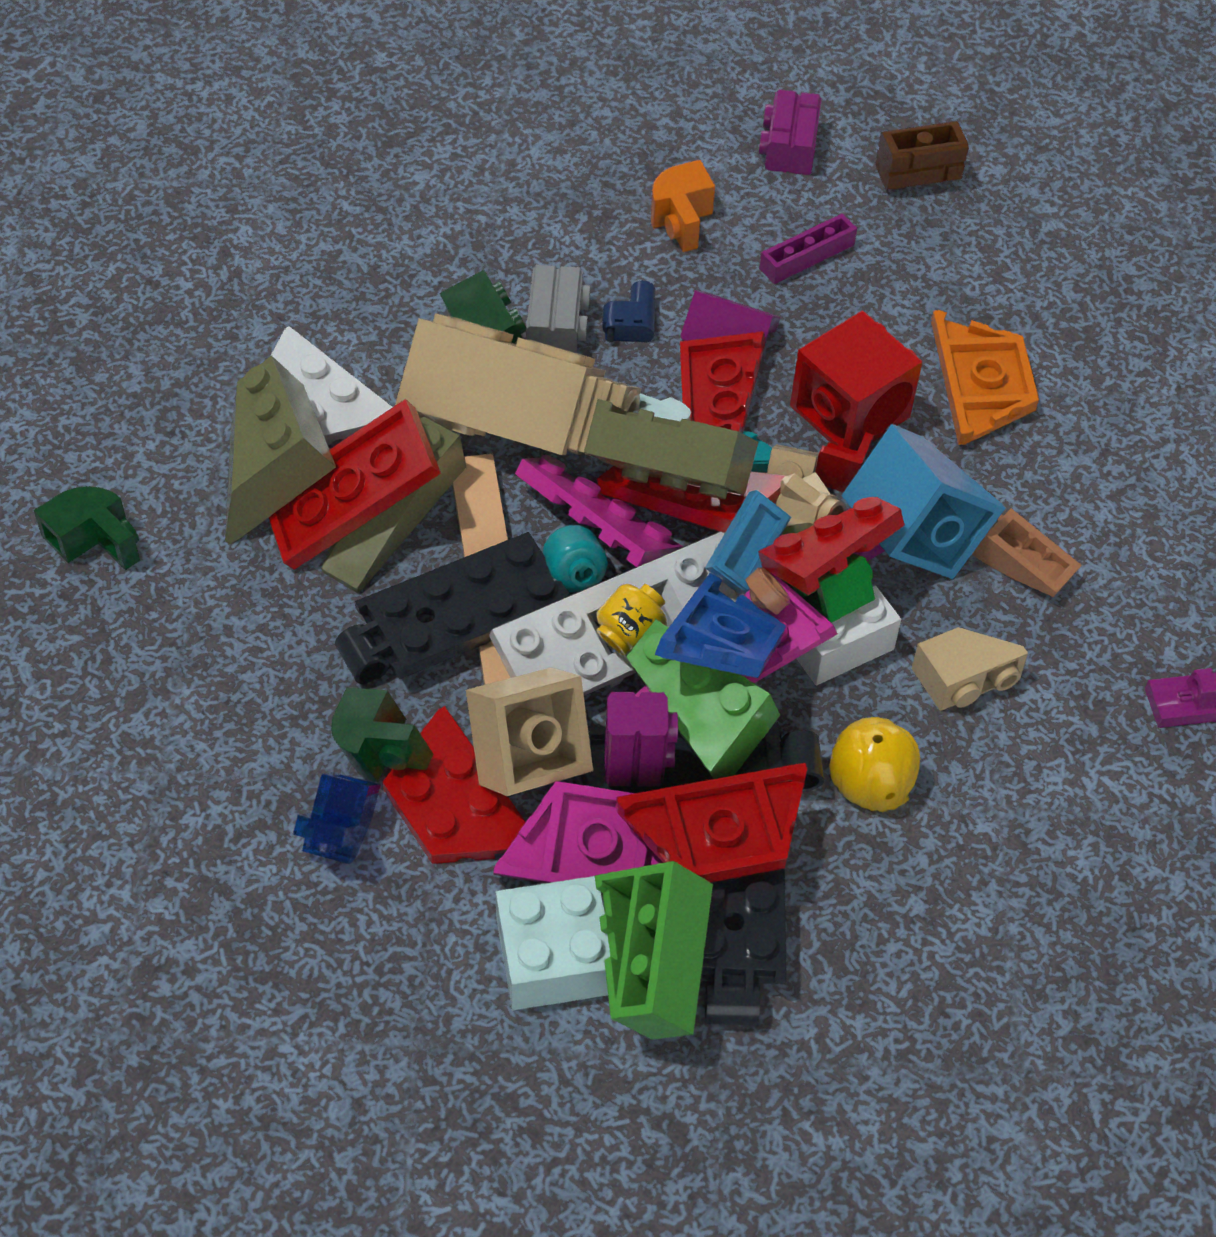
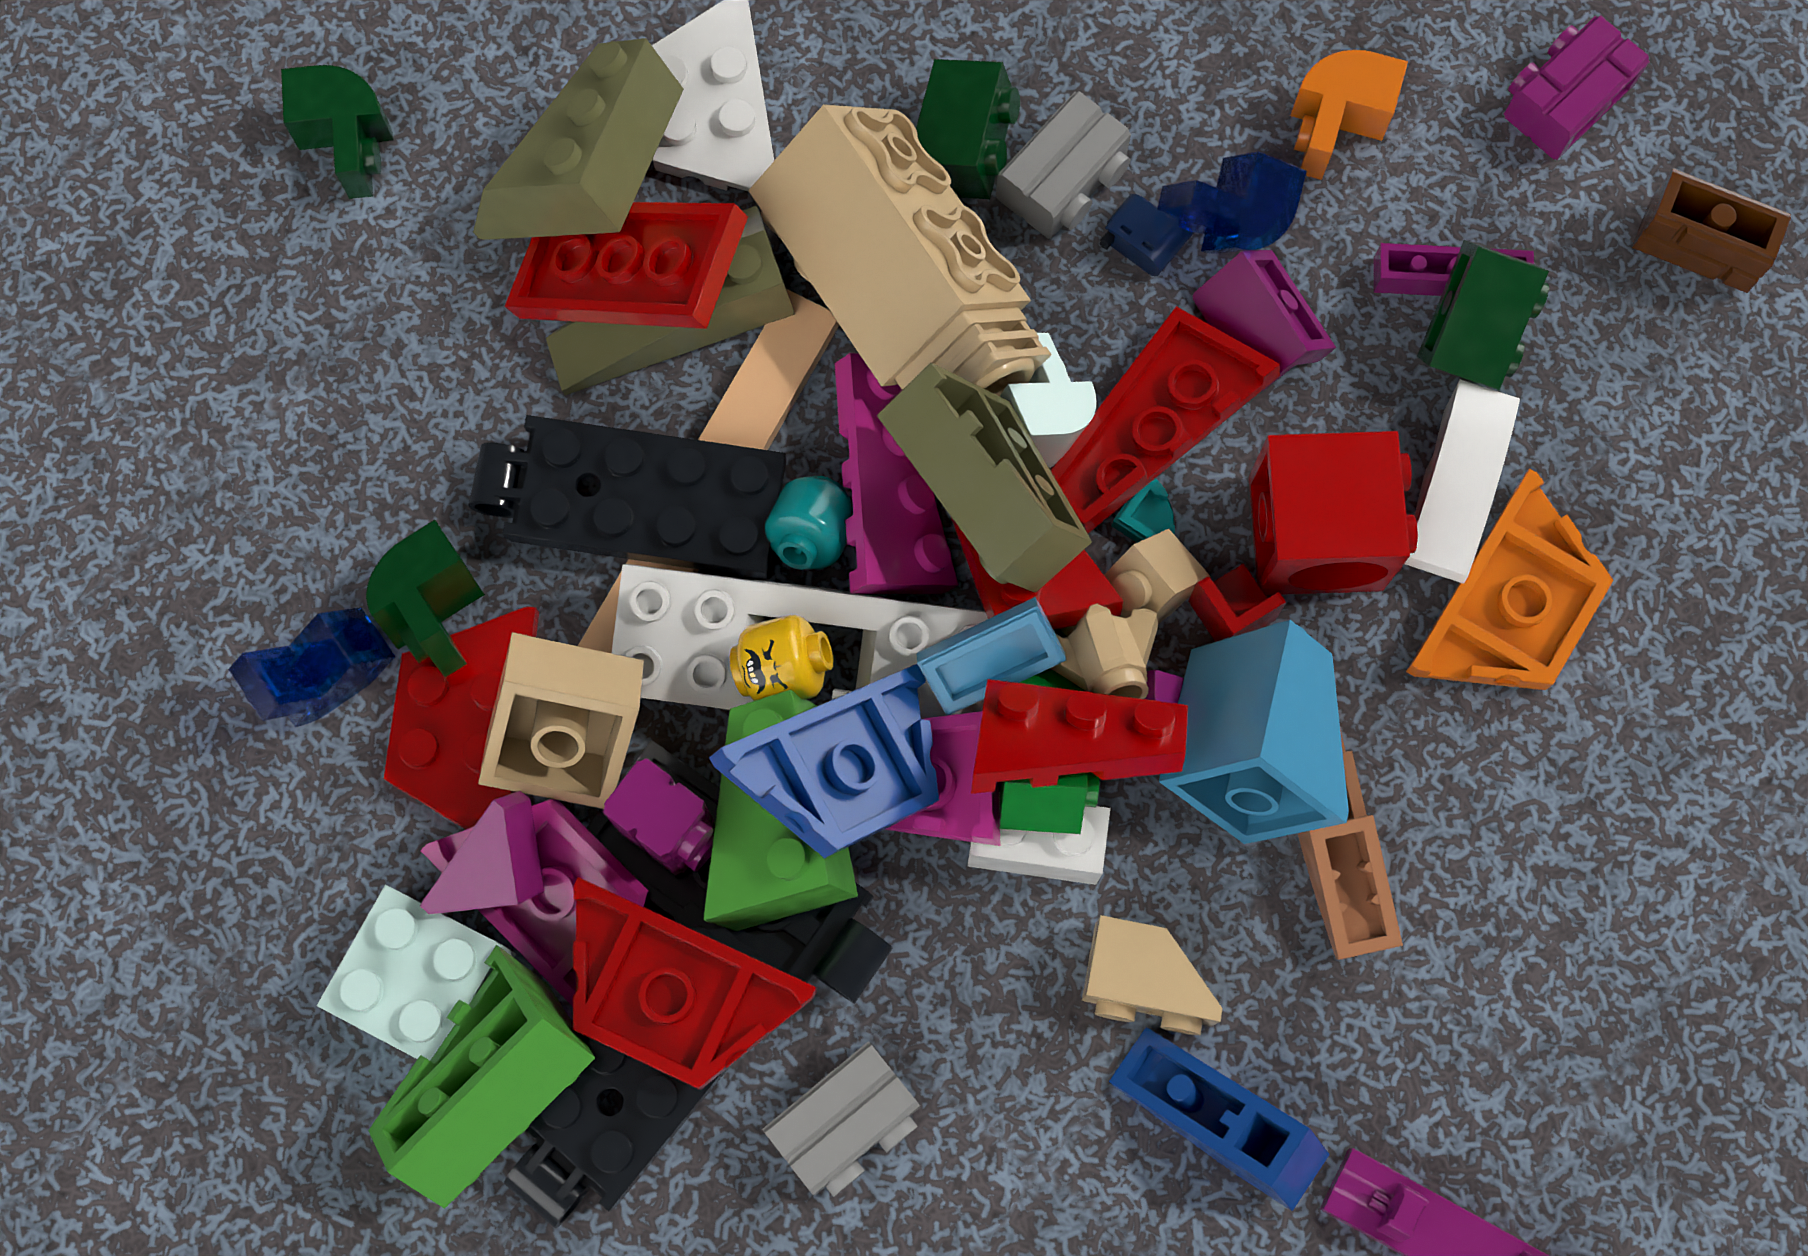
camera: 40 degrees right, 20 degrees up
nougat tile [745,567,790,614] -> none
yellow piece [829,717,920,812] -> none
none -> magenta slope [420,791,545,914]
none -> light grey brick [762,1041,920,1197]
none -> blue slope [1109,1027,1330,1211]
none -> clear blue brick [1157,151,1307,254]
none -> white slope [1404,379,1520,584]
none -> dark green brick [1417,240,1549,390]

